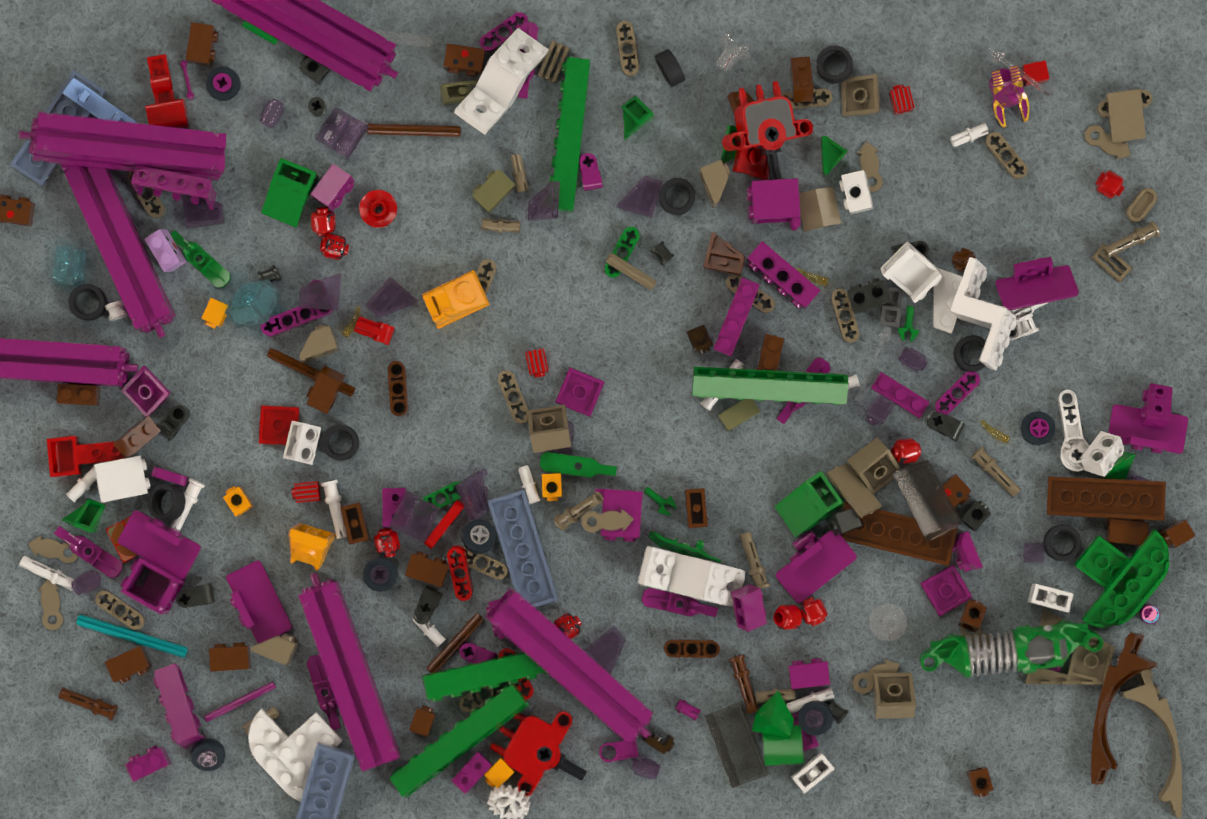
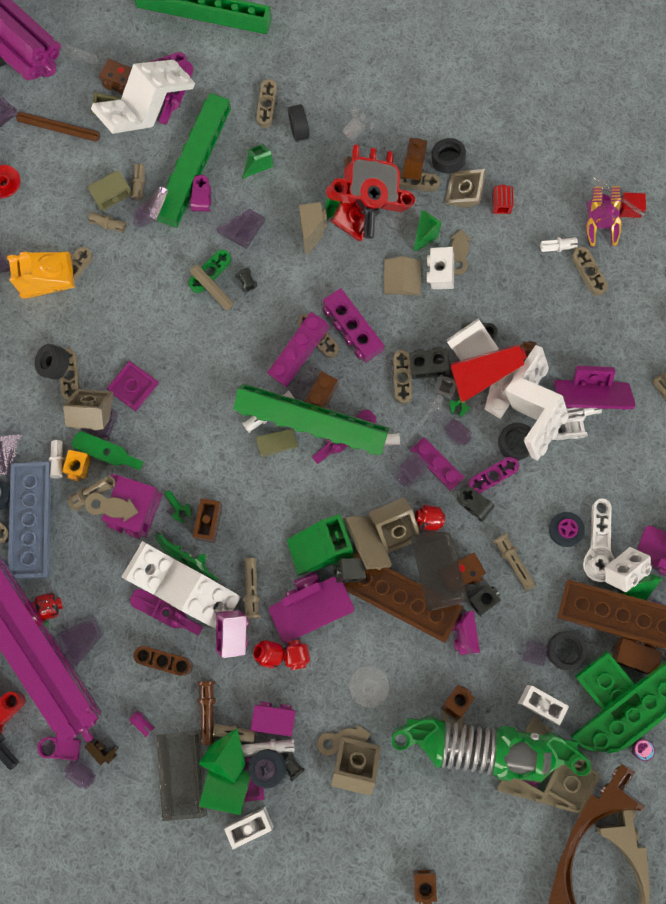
camera: 20 degrees right, 10 degrees down
red brick [525,348,549,378] -> none
dark tan tile [538,40,570,83] -> none
black tyre [659,178,695,215] -> none
dark brown bracket [686,325,713,355] -> none
reddish brown wing [703,232,745,276] -> none
magenta container [746,178,801,231] -> none
clear yellow helmet [796,268,828,285] -> none
magenta tile [920,564,973,617] -> none
clear yellow helmet [980,420,1010,443] -> none
none -> black tyre [35,344,69,379]
none -> red slope [451,344,527,402]

